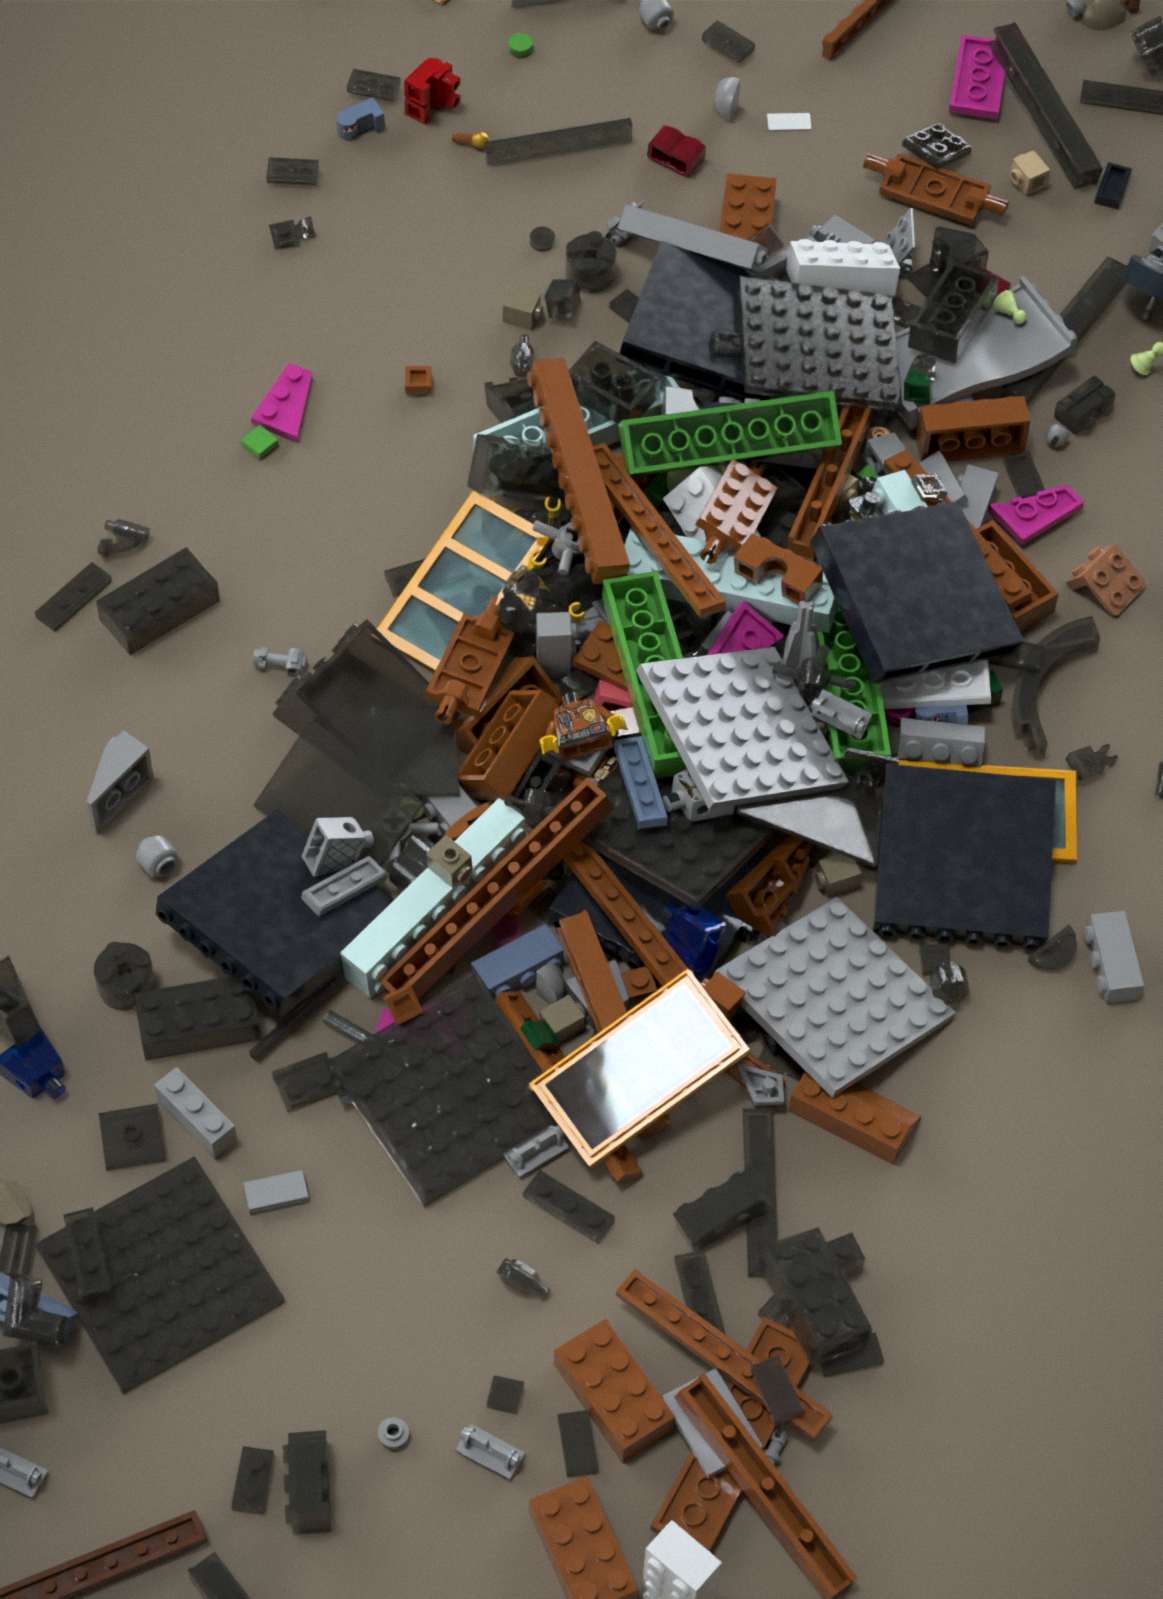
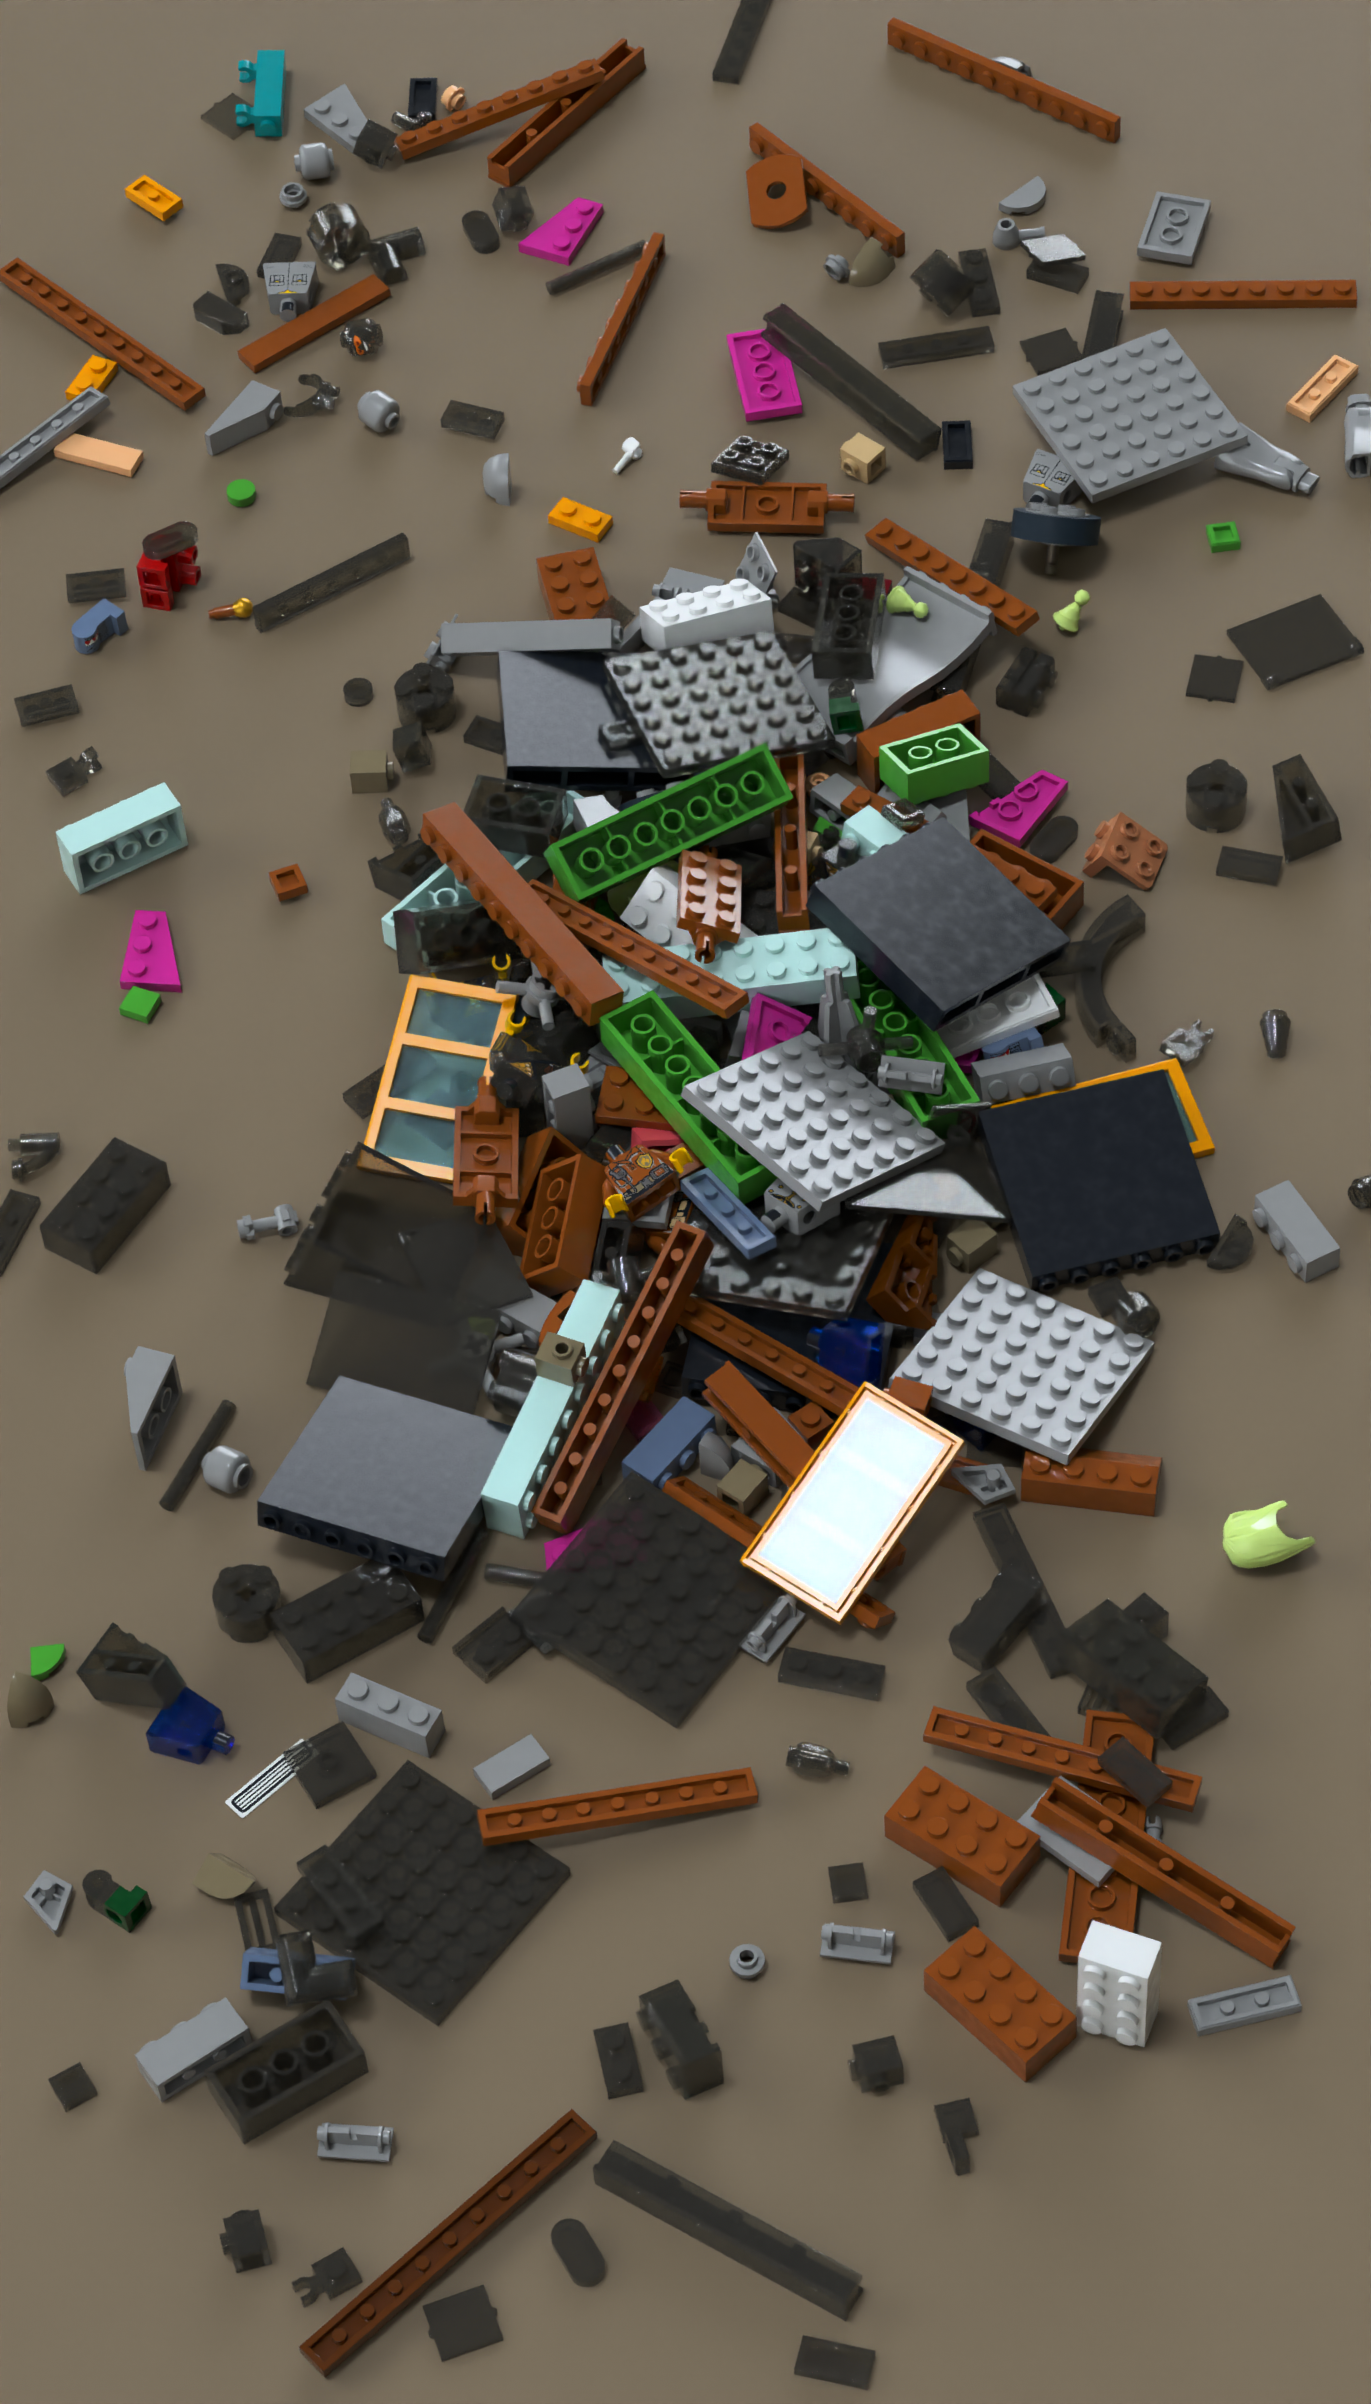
camera: 15 degrees left, 5 degrees down
light grey torso [301,817,374,877] -> none
light grey tile [301,856,387,917] -> none
dark orange plate [383,984,423,1025] -> none
dark green tile [520,1020,560,1050] -> none
dark red brick [647,125,706,177] -> none
dark orange arch [734,533,823,605] -> none
white sticker [767,113,811,130] -> none
light grey hinge [1046,424,1070,447] -> none
none -> light aqua brick [56,782,188,895]
none -> clear smoke tile [142,521,198,560]
none -> clear smoke piece [159,1400,237,1511]
none -> sticker [225,1739,319,1818]
none -> dark orange plate [477,1767,758,1846]
none -> light orange plate [548,497,613,543]
none -> white hand [612,437,642,474]
none -> clear smoke brick [847,2035,904,2093]
none -> dark orange plate [865,518,1040,637]
none -> bright green brick [879,723,989,806]
none -> clear smoke tile [1029,815,1078,864]
none -> yellowish green hair [1222,1500,1316,1569]

